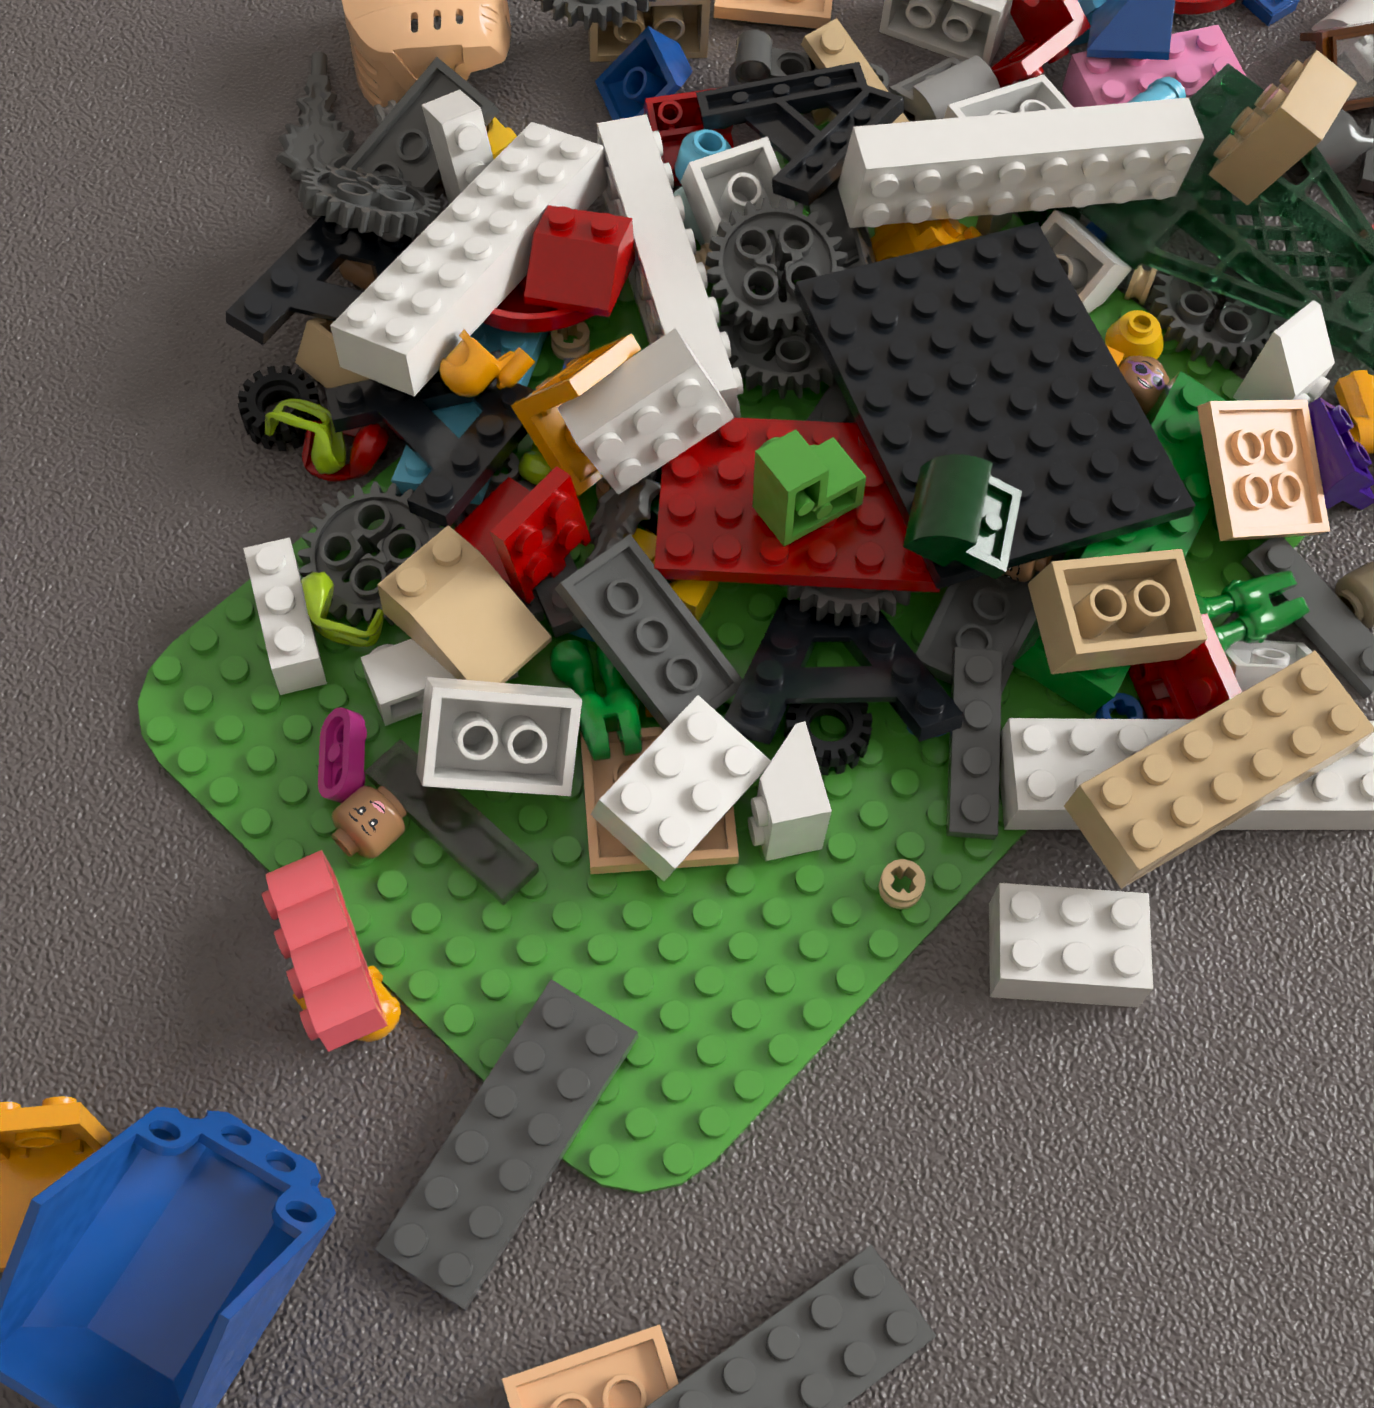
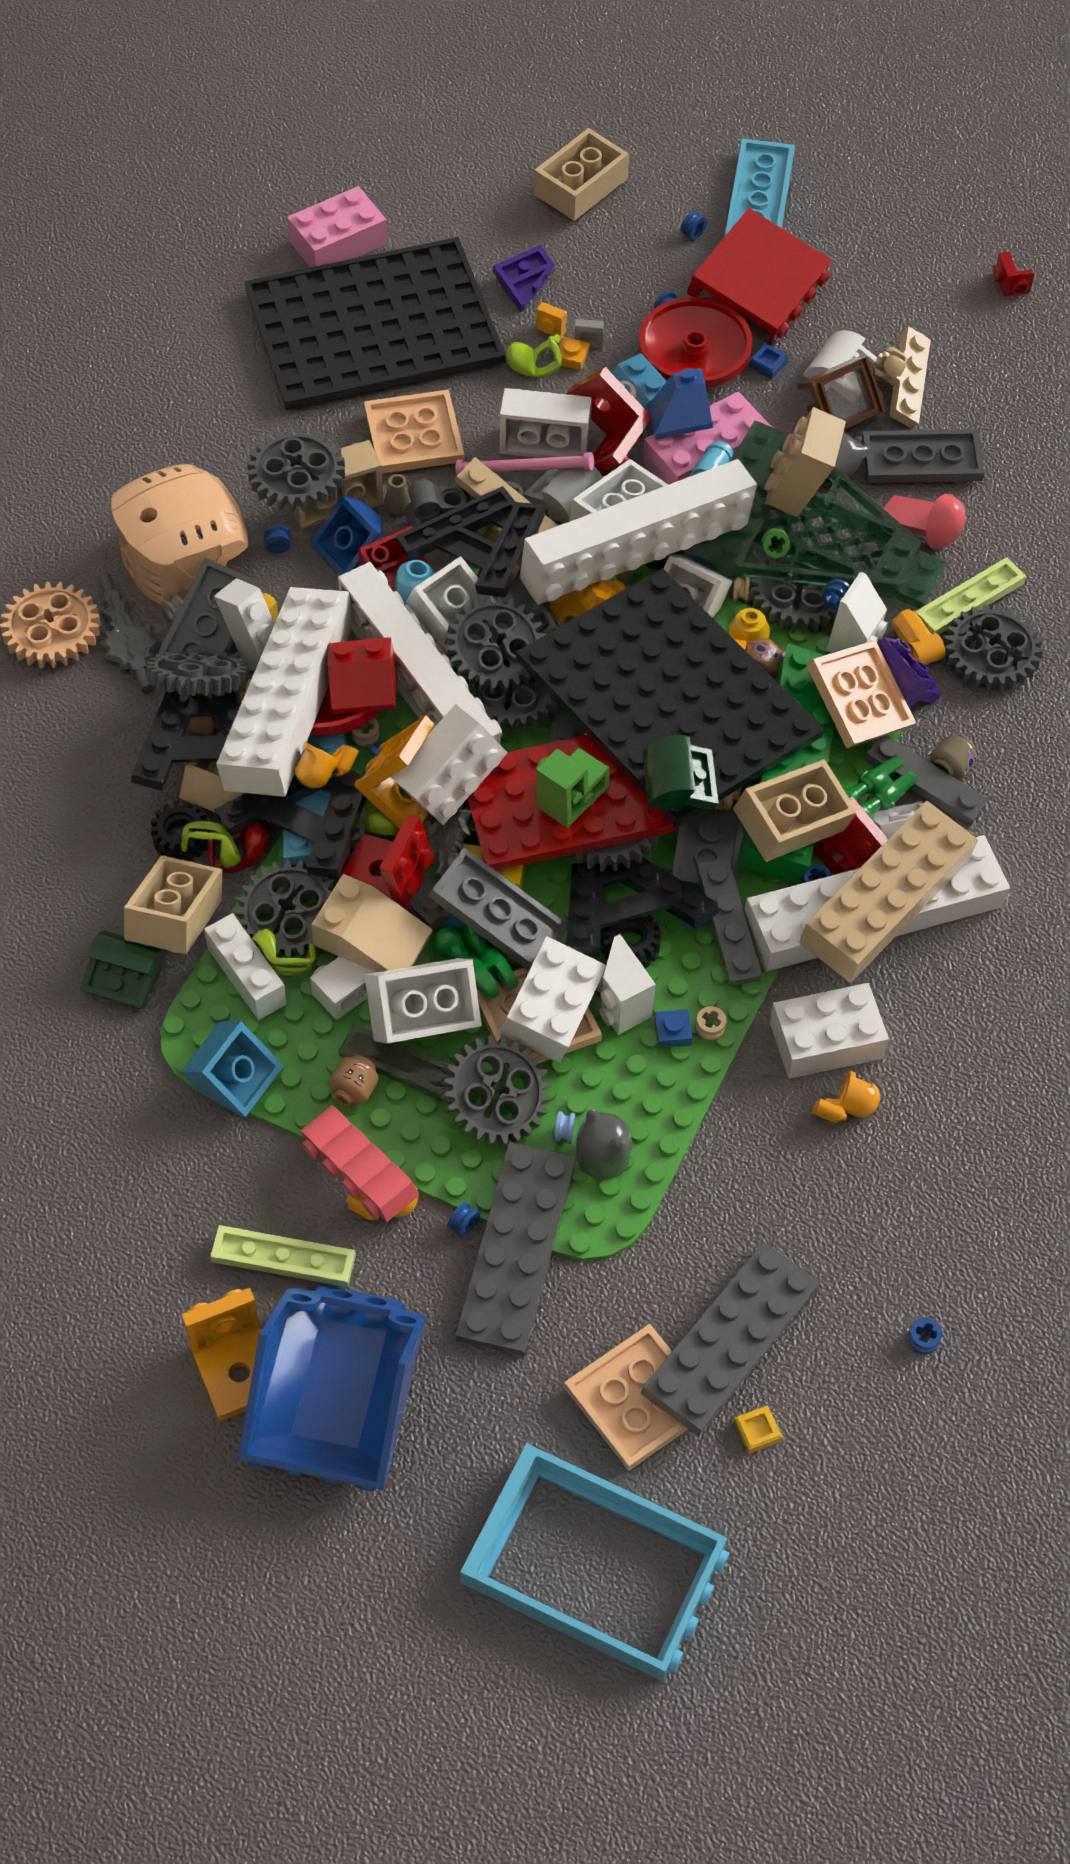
camera: 15 degrees left, 5 degrees down
dark pink plate [318,707,367,803] -> none
none -> light nougat gear [0,582,101,668]
none -> dark green brick [80,930,167,1010]
none -> tan brick [124,855,222,954]
none -> dark azure slope [181,1021,284,1117]
none -> yellowish green plate [210,1225,356,1288]
none -> blue bush [264,525,291,554]
none -> dark tan cone [383,474,411,517]
none -> dark grey gear [441,1035,551,1147]
none -> blue bush [447,1202,480,1237]
none -> bright pink bar [456,452,594,475]
none -> light blue bush [554,1111,575,1144]
none -> dark grey piece [576,1108,632,1179]
none -> blue plate [654,1009,692,1048]
none -> bright green bush [762,528,790,558]
none -> light orange piece [811,1070,880,1123]
none -> blue bush [822,579,850,610]

